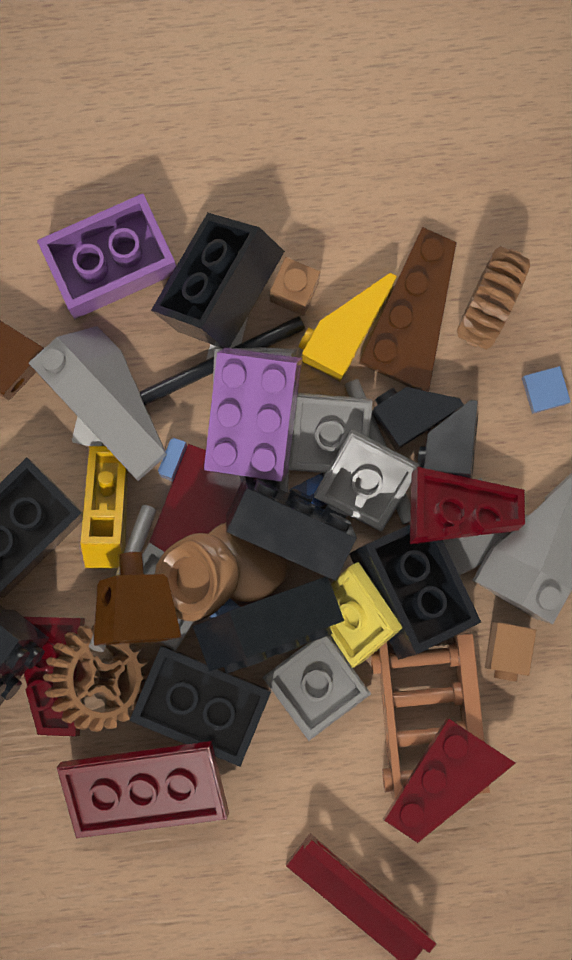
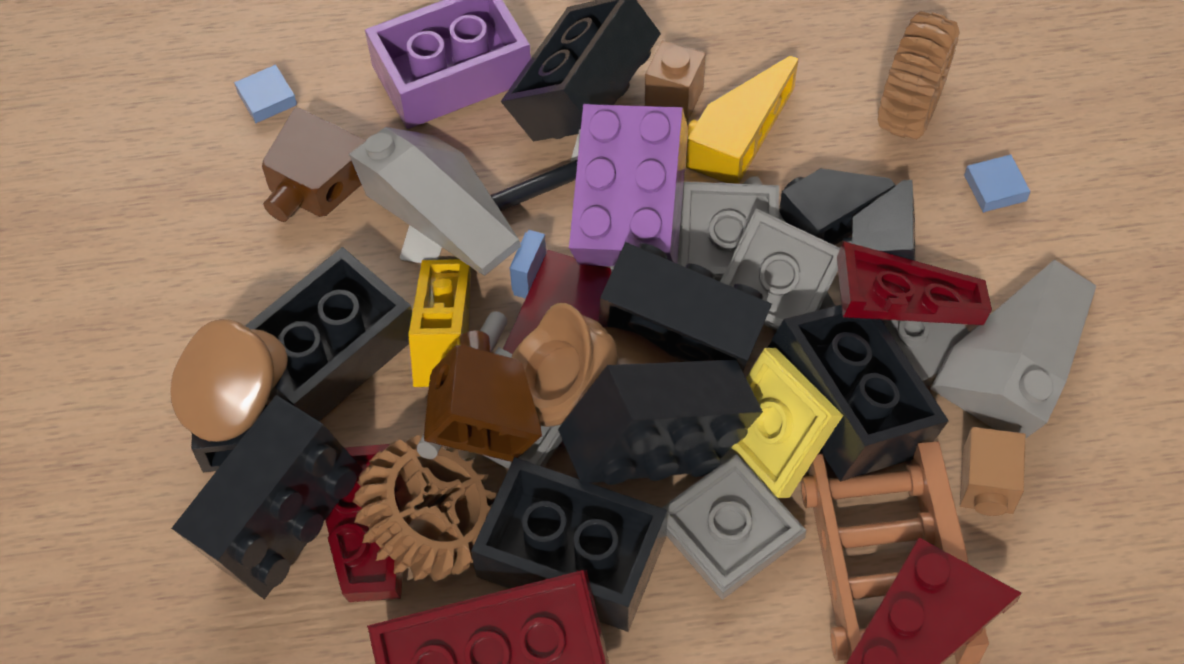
camera: 10 degrees right, 25 degrees down
reddish brown wing [359,227,457,392] -> none

